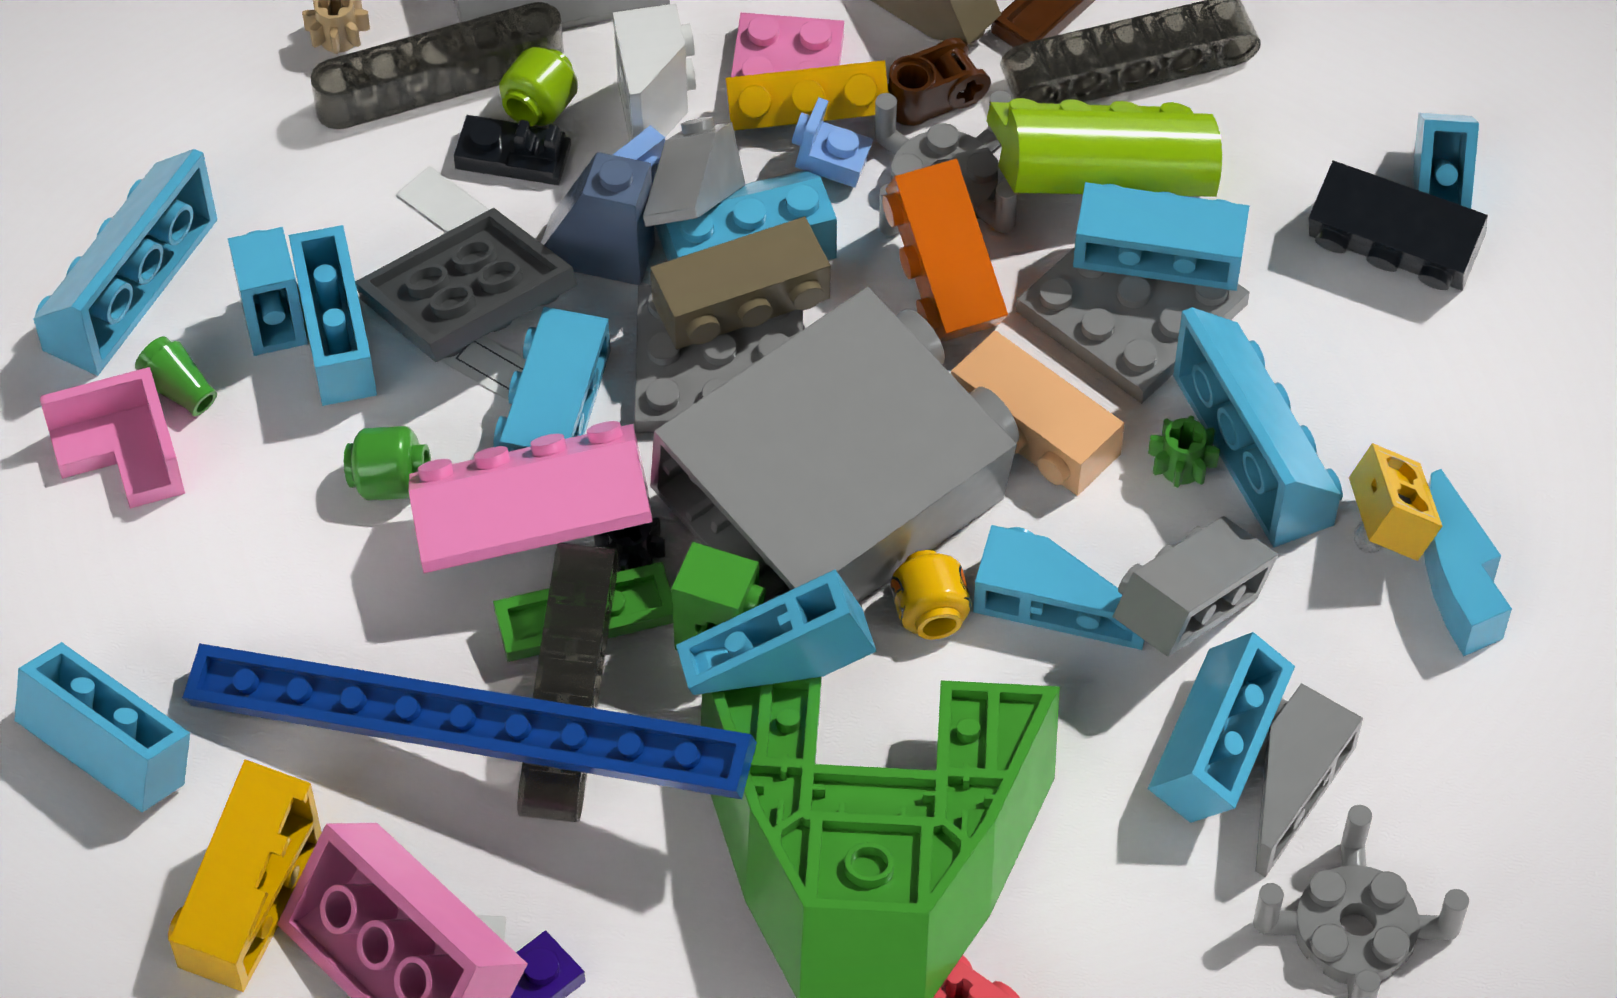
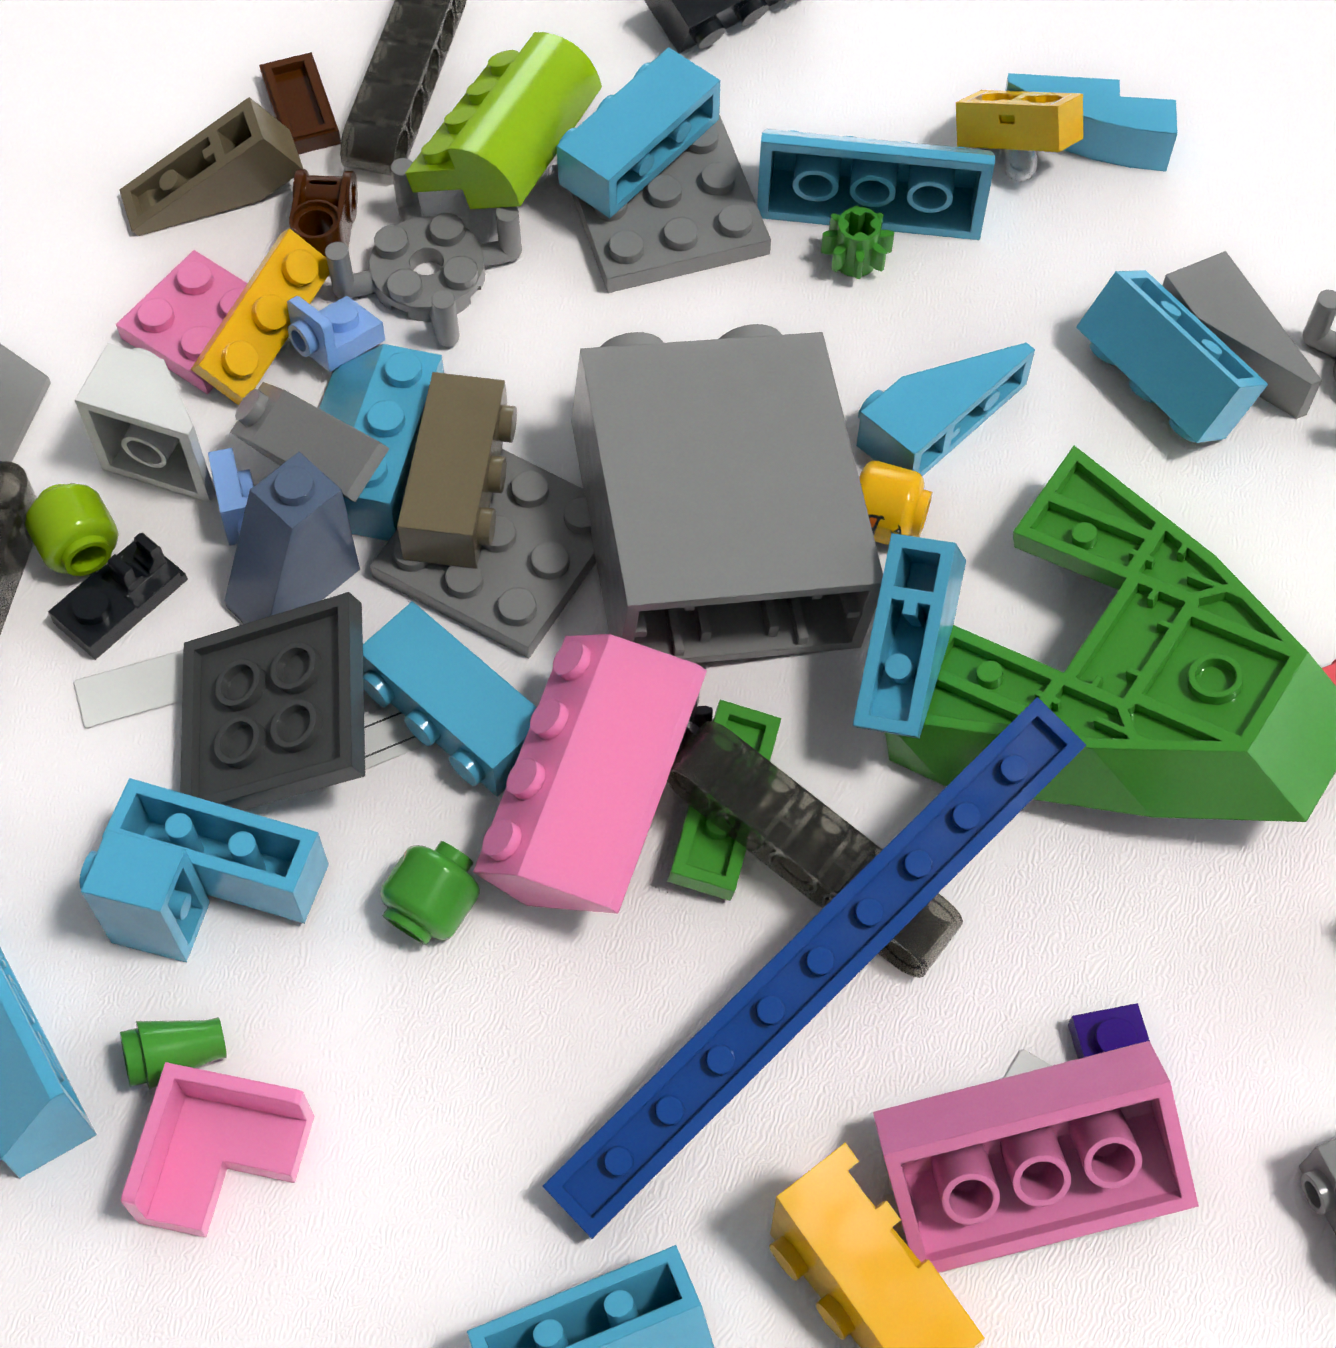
camera: 60 degrees left, 5 degrees up
bright green brick [671,541,766,650] -> none
orange brick [882,158,1008,342] -> none
light nougat brick [951,330,1125,496] -> none
light grey brick [1113,516,1279,657] -> none

